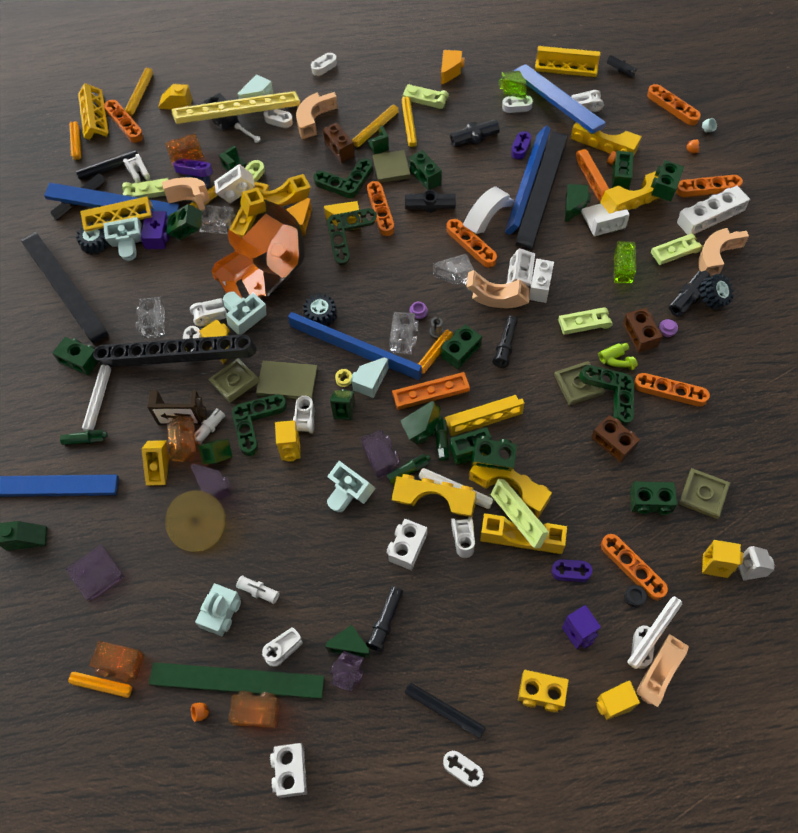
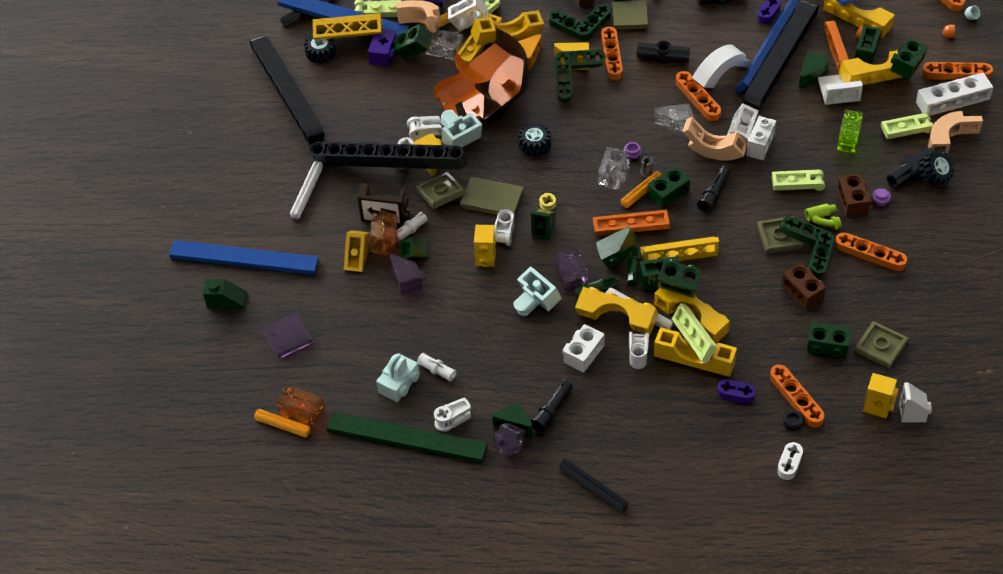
camera: 10 degrees right, 10 degrees down
dark green brick [52,337,99,376] -> none
dark green piece [60,429,108,445] -> none
light aqua brick [103,217,143,261] -> none
clear brick [136,297,165,339] -> none
clear yellow piece [165,491,225,552] -> none
orange hinge [191,702,209,722] -> none
clear orange brick [228,691,279,728] -> none
dark green beam [232,394,287,456] -> none
white brick [270,743,307,798] -> none
blue tile [288,312,422,380] -> none
light aqua slope [351,357,389,398] -> none
dark green brick [409,150,442,190] -> none
white beam [443,751,483,787] -> none
yellow brick [518,670,568,712] -> none
dark purple brick [562,605,601,649] -> none
yellow slope [597,681,640,720] -> none
white axle [628,597,682,669] -> none
light nougat arch [636,634,689,707] -> none

